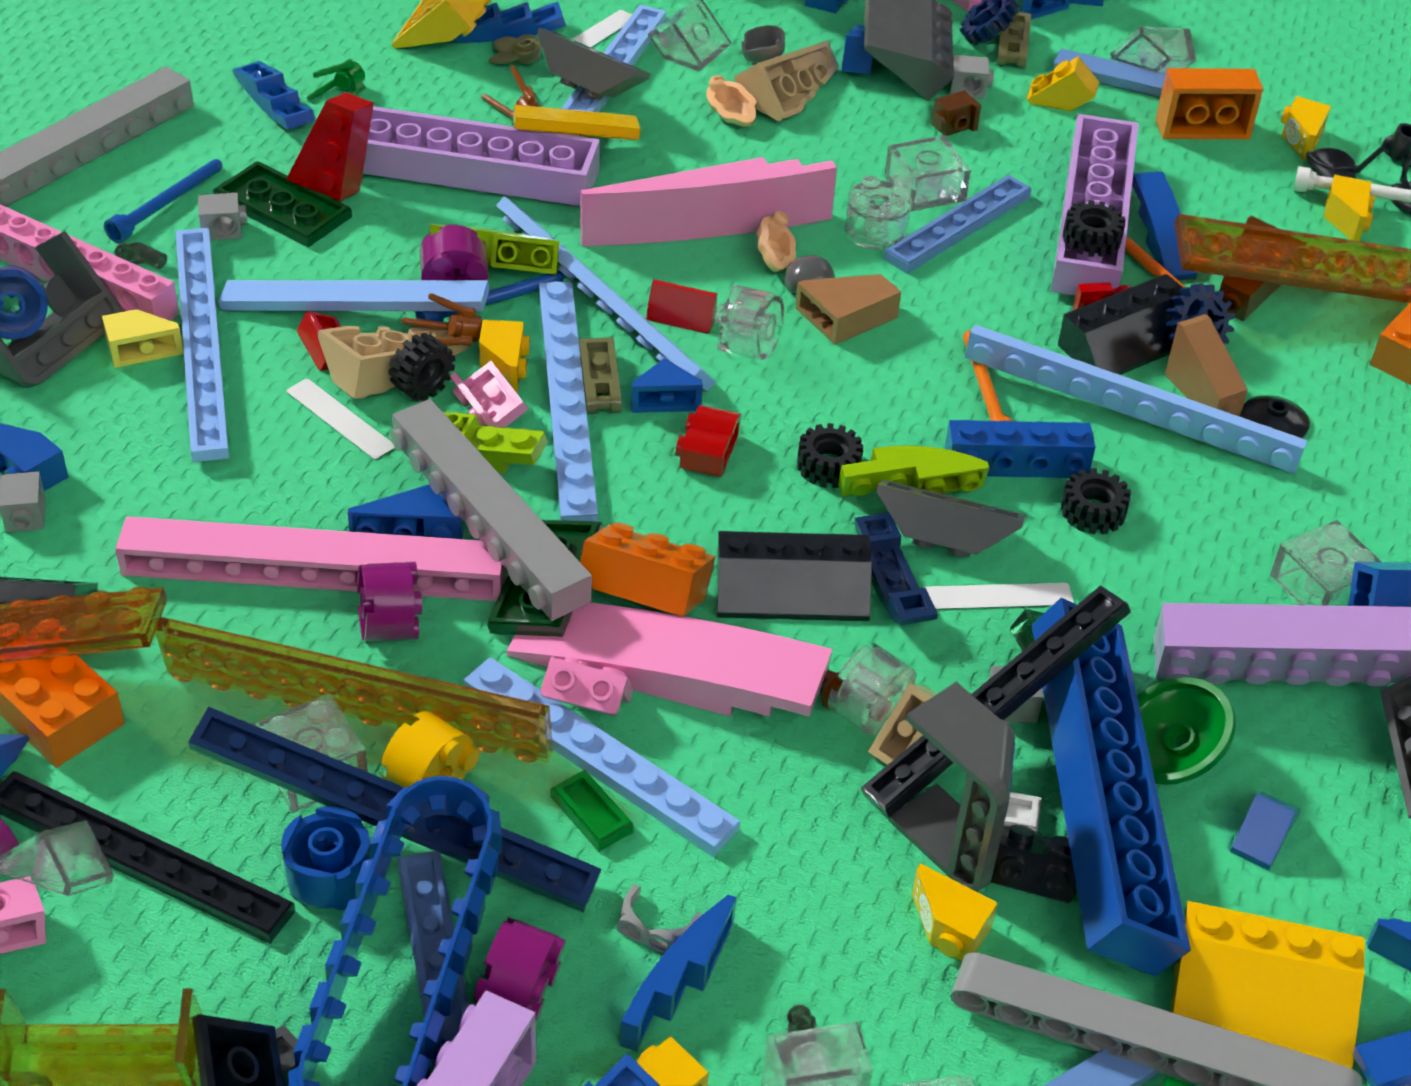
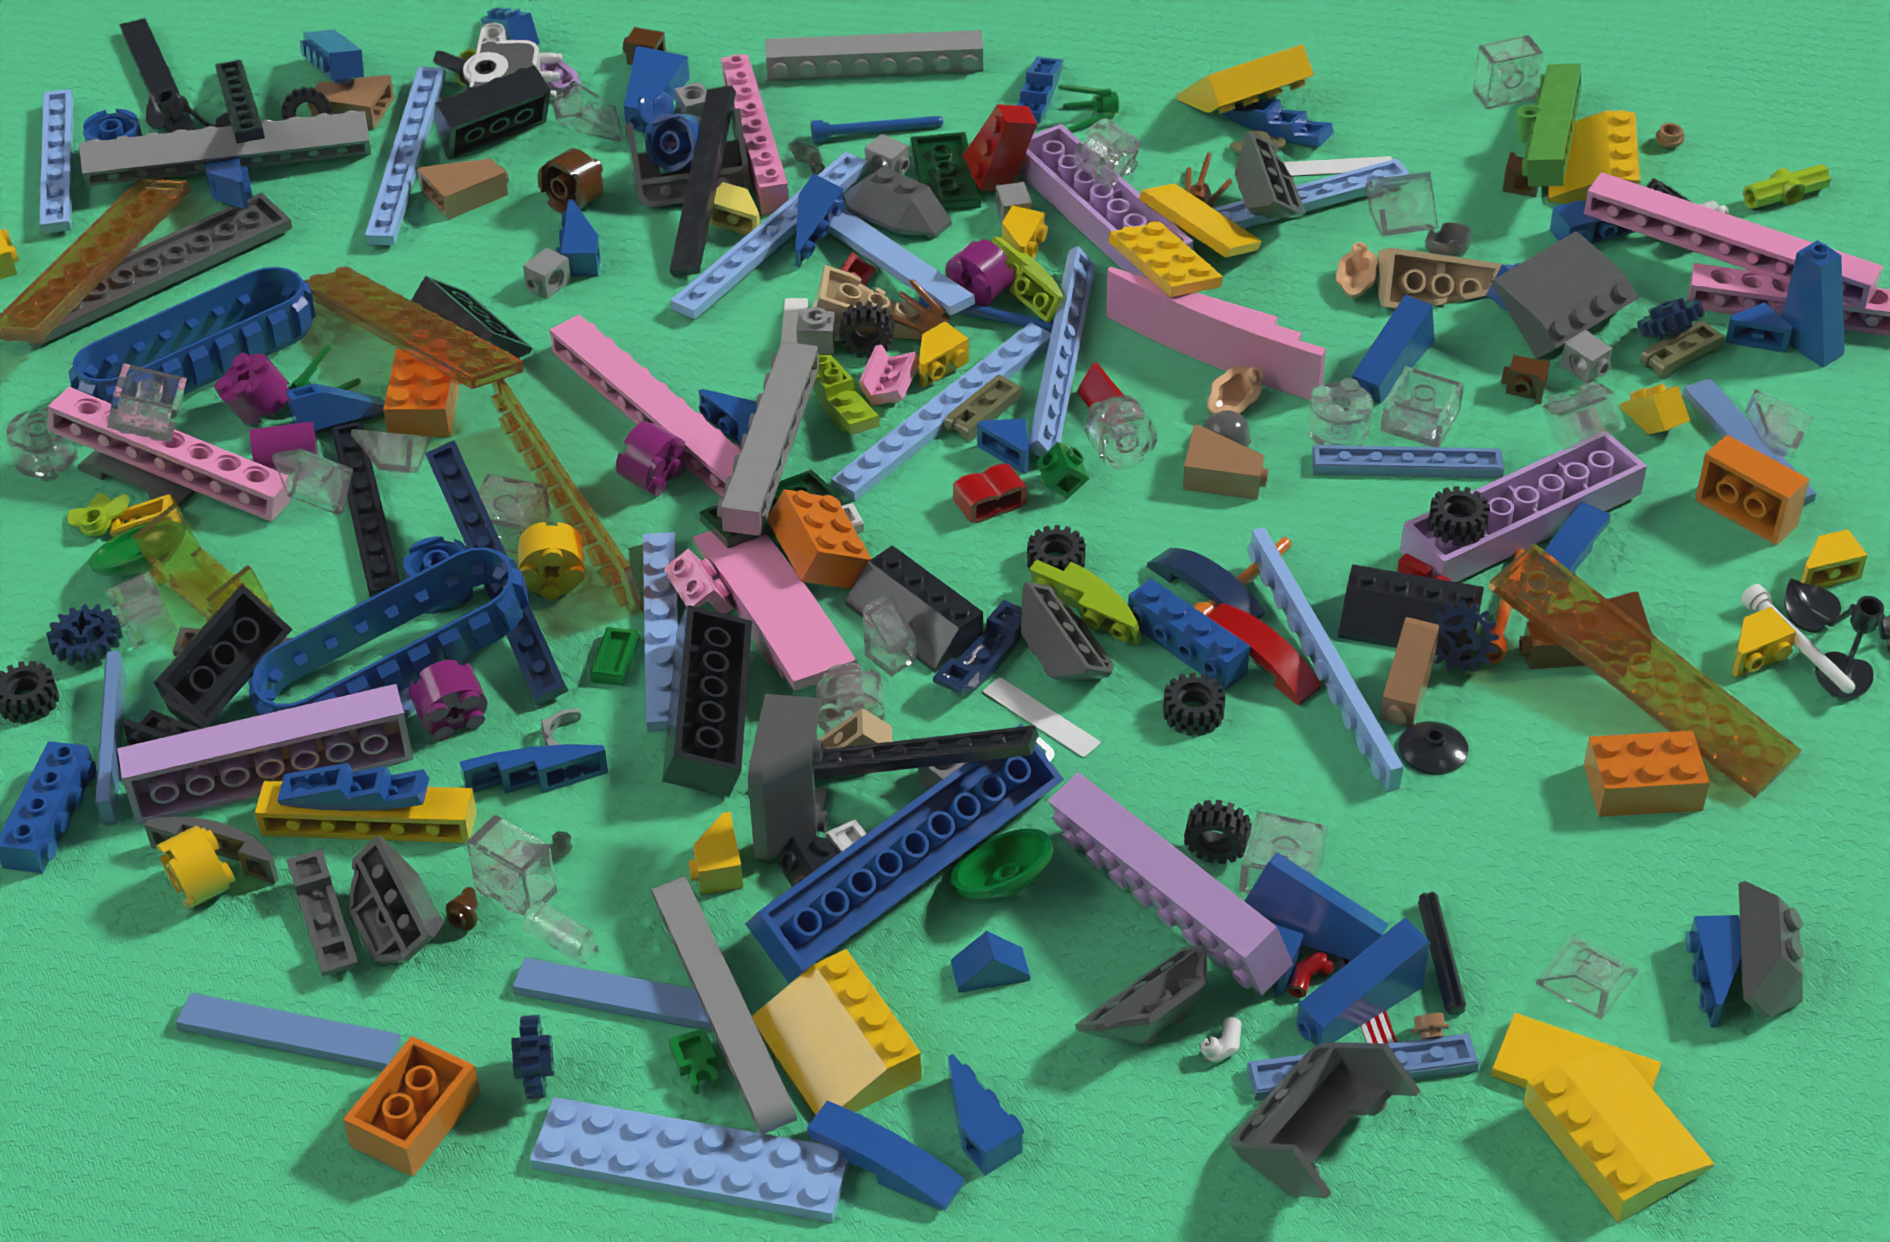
camera: 50 degrees right, 0 degrees up
none -> clear slope [351,429,430,479]
none -> black brick [662,605,752,797]
none -> black tile [669,85,736,277]
none -> blue slope [795,173,845,267]
none -> light grey brick [796,307,840,354]
none -> dark grey wedge [843,167,952,239]
none -> clear slope [863,593,916,677]
none -> light grey brick [996,182,1032,224]
none -> yellow slope [1002,206,1048,259]
none -> green brick [1036,442,1090,499]
none -> clear brick [1074,118,1141,189]
none -> yellow plate [1109,222,1223,297]
none -> dark blue slope [1147,548,1265,619]
none -> black tyre [1184,800,1252,864]
none -> red slope [1206,603,1322,706]
none -> blue slope [1352,294,1435,404]
none -> clear brick [1542,381,1627,451]

